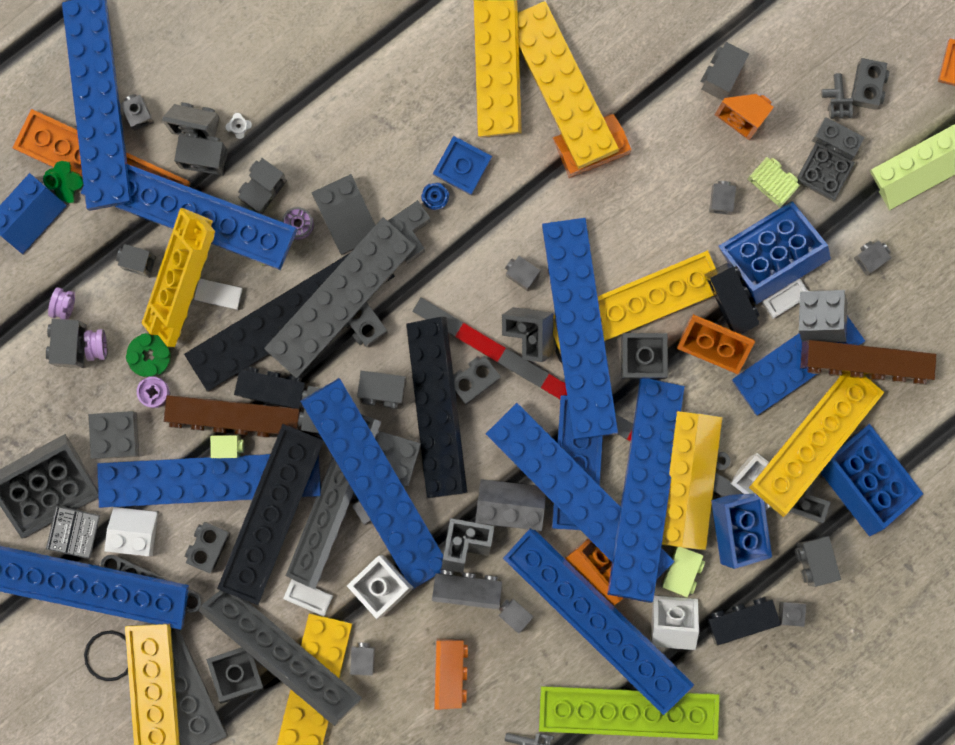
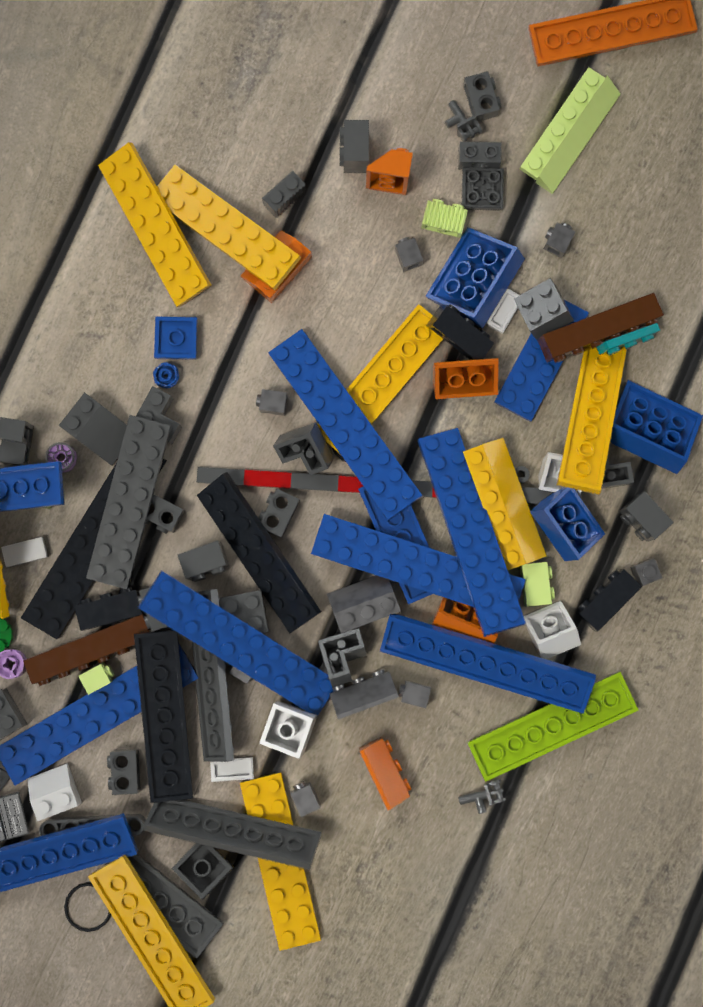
camera: 25 degrees left, 0 degrees up
dark grey brick [621,333,668,379] -> none
none -> dark grey brick [262,171,306,218]
none -> teal plate [596,323,660,355]

